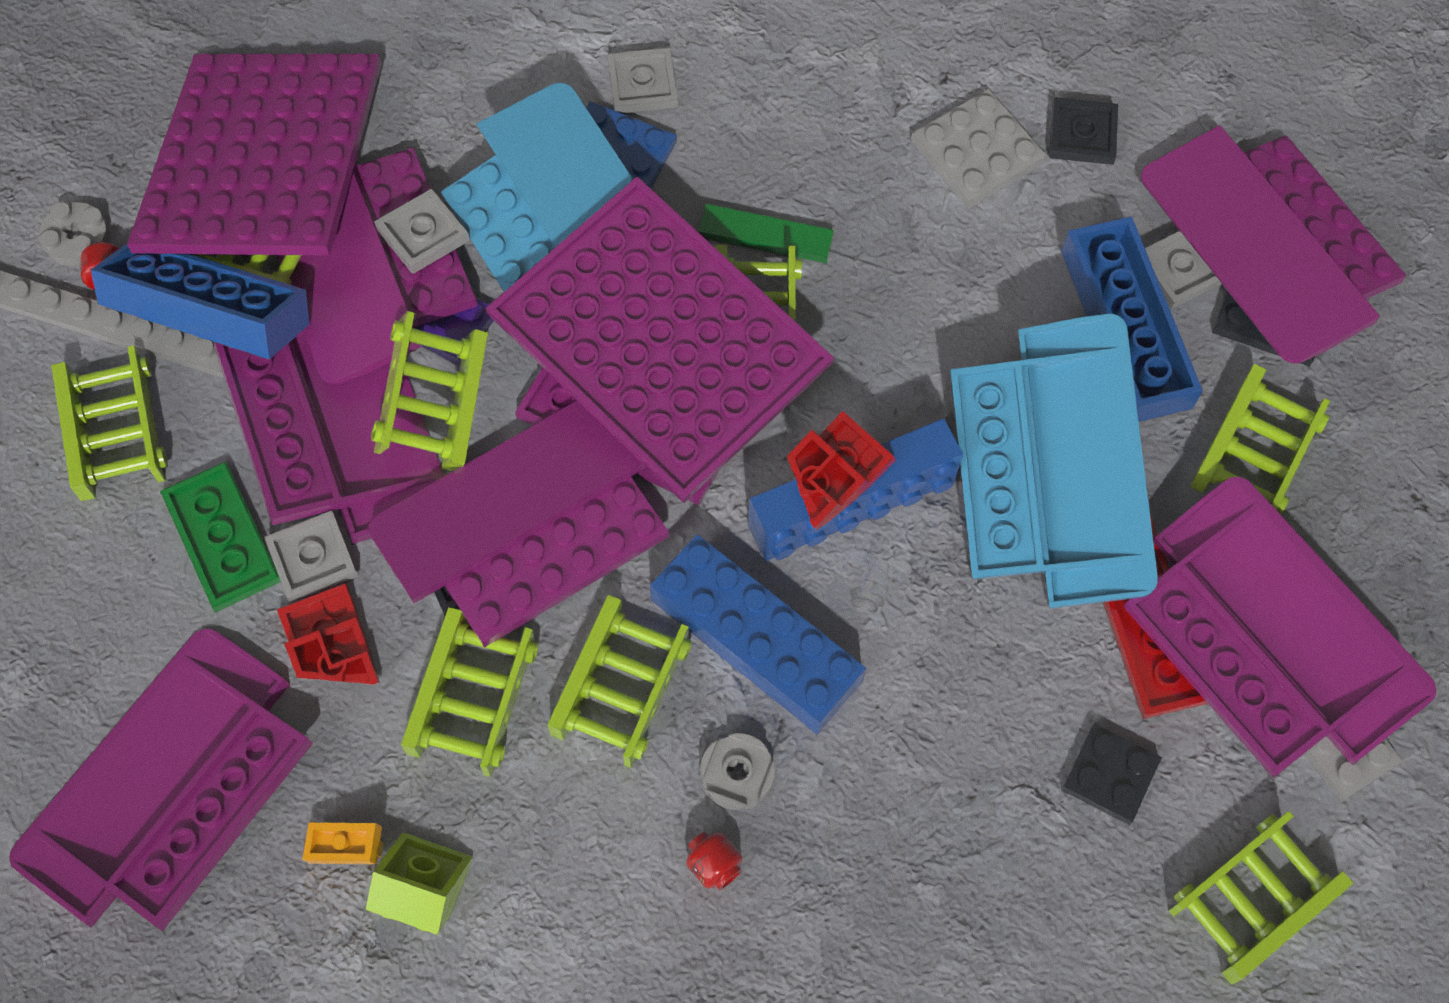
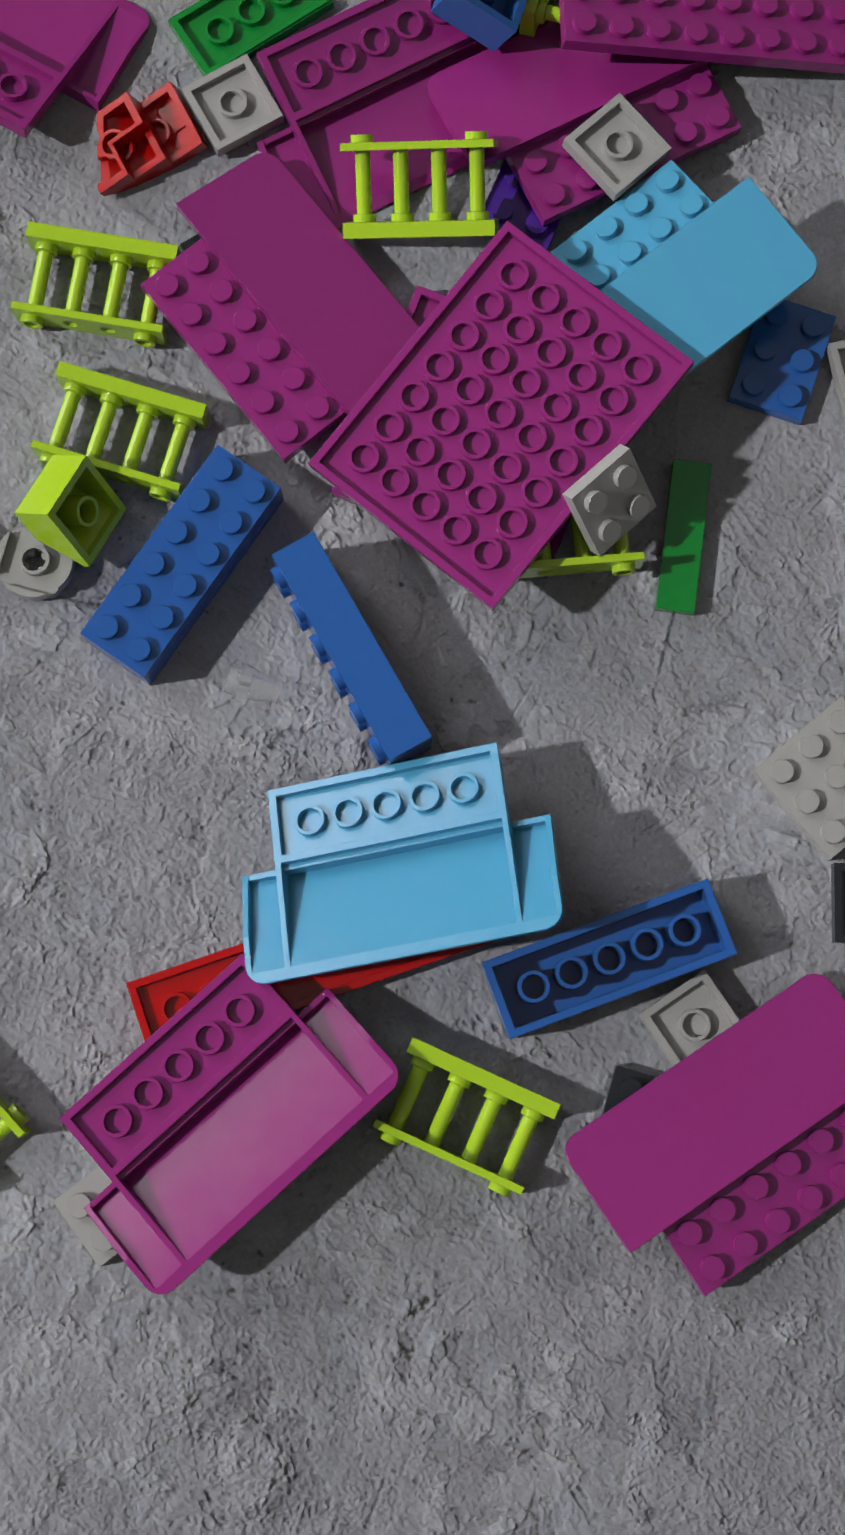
camera: 85 degrees right, 15 degrees up
red slope [787,411,896,530] -> none
black plate [1062,723,1162,825] -> none
none -> lime slope [14,455,127,567]
none -> light grey plate [562,444,657,556]

